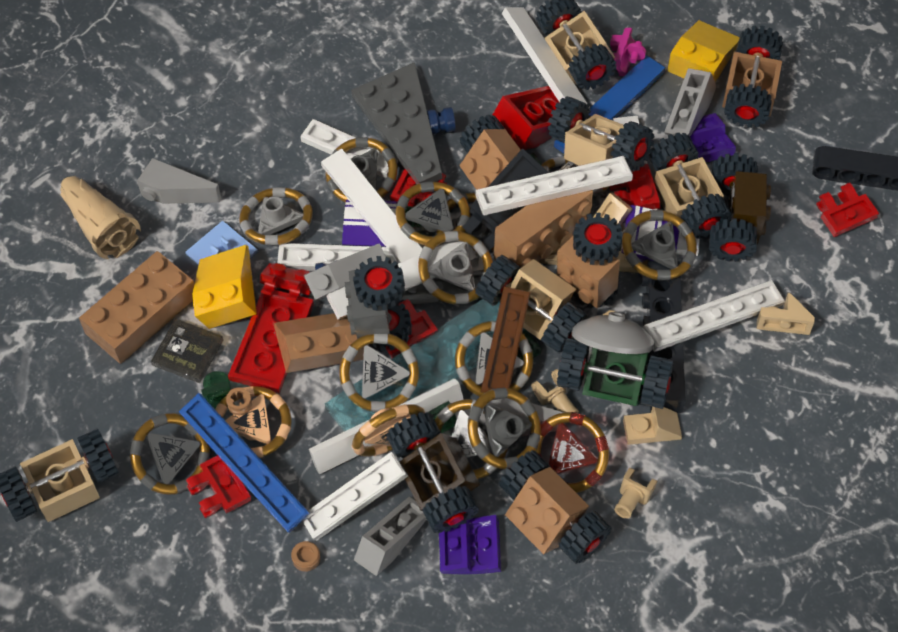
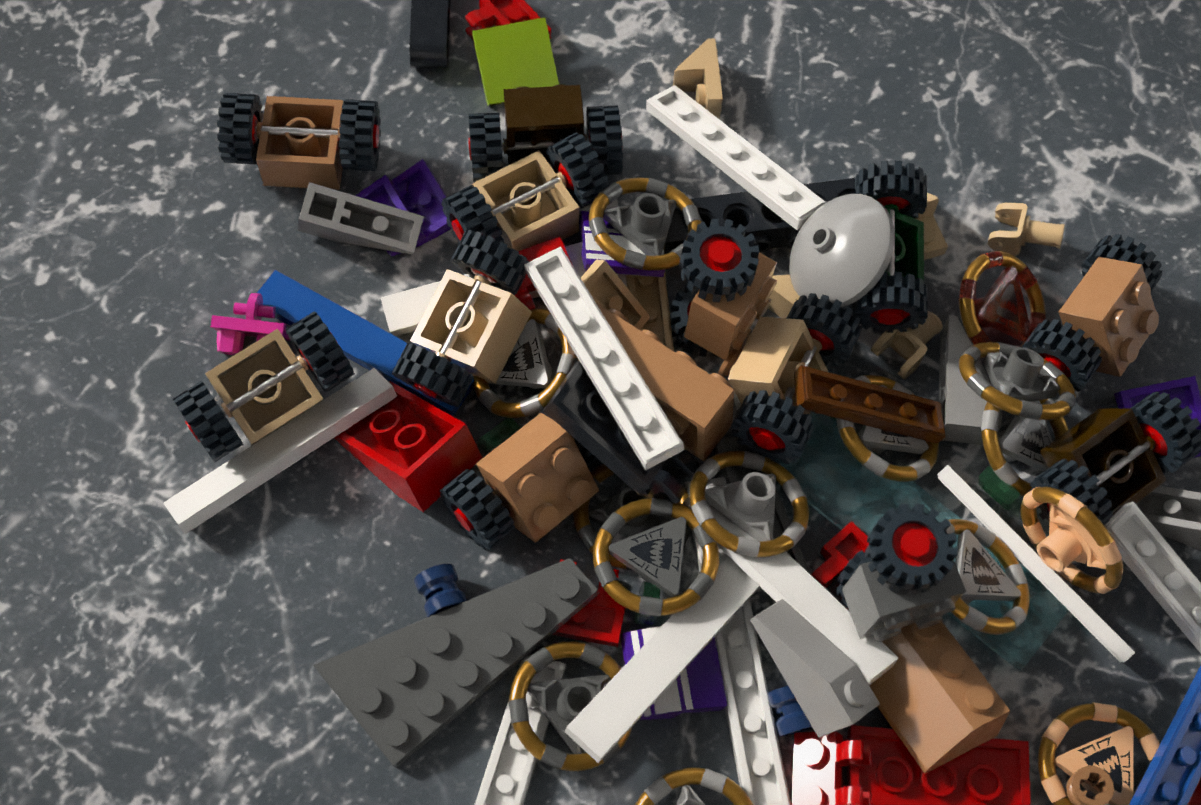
camera: 105 degrees left, 5 degrees up
yellow slope [667,20,739,82] -> none
none -> lime tile [472,17,559,106]

